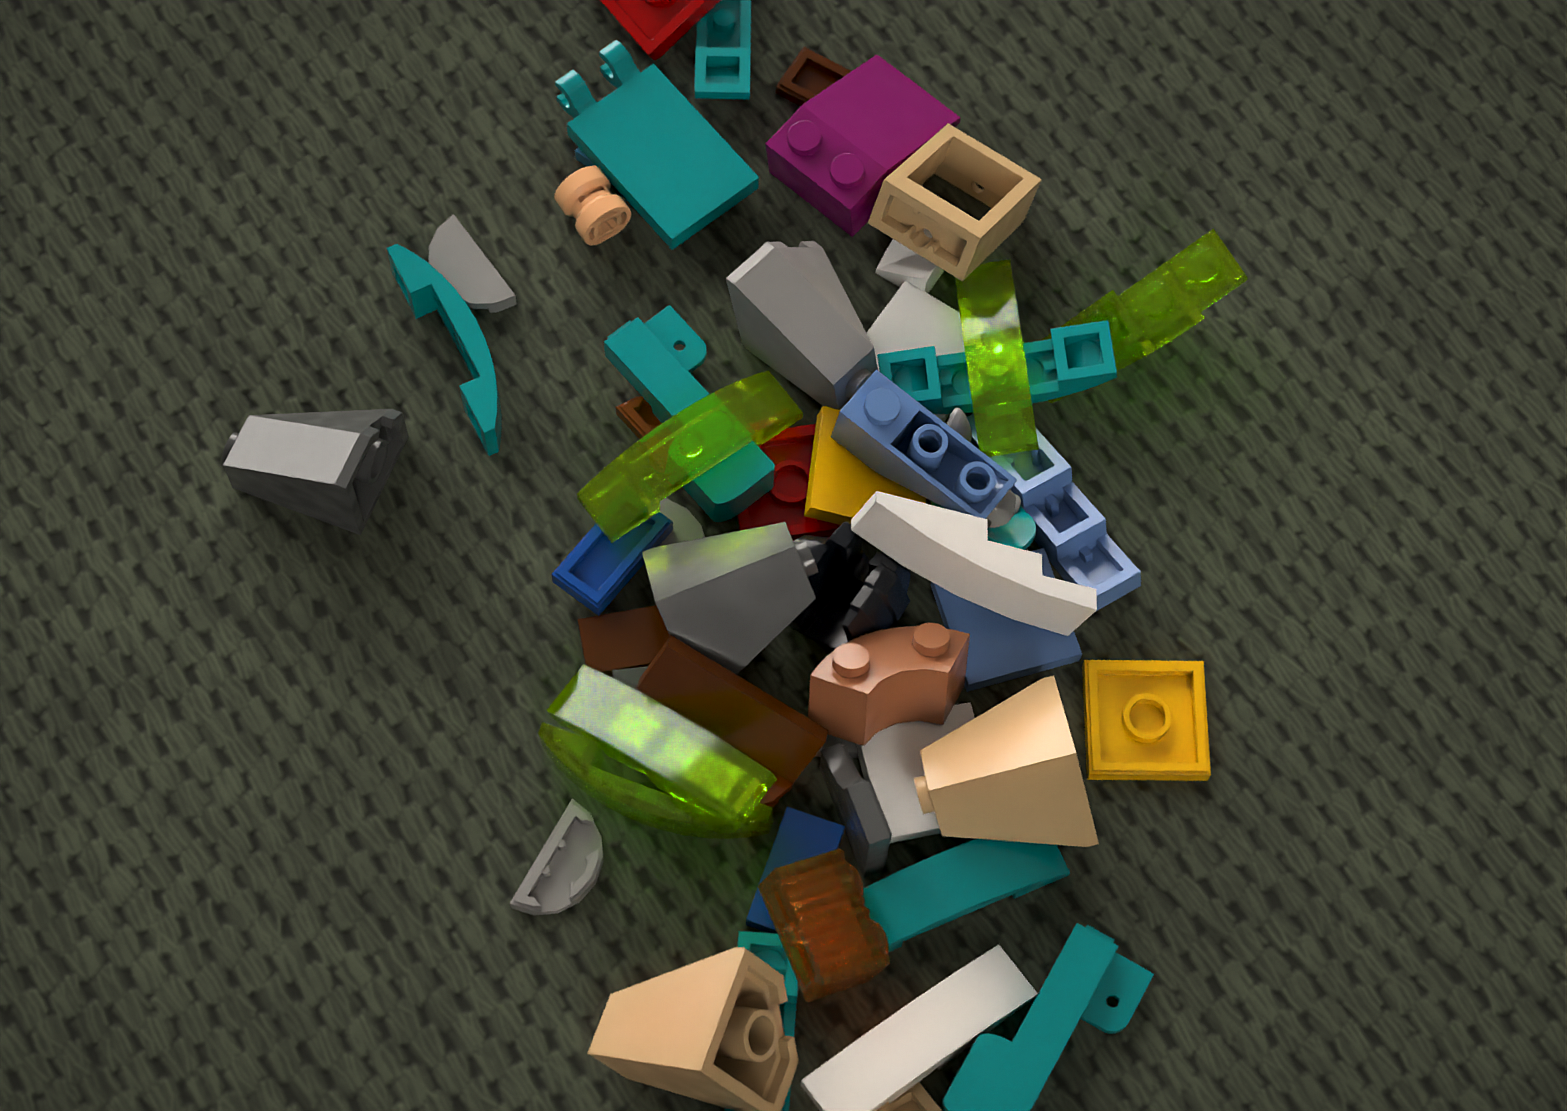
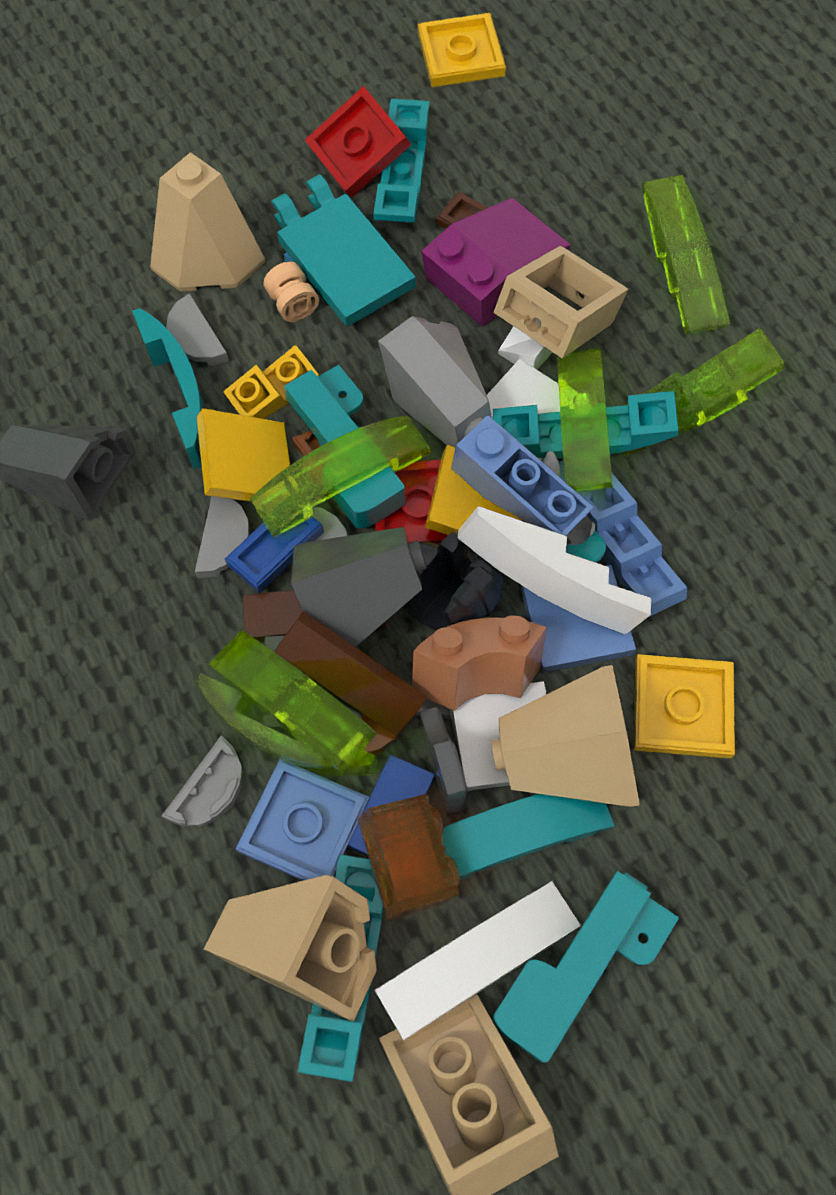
camera: 10 degrees right, 0 degrees up
none -> tan slope [150,152,266,292]
none -> light grey tile [195,496,251,578]
none -> yellow tile [197,408,295,505]
none -> yellow slope [223,345,320,419]
none -> medium blue tile [236,759,369,881]
none -> clear neon green slope [641,174,730,335]

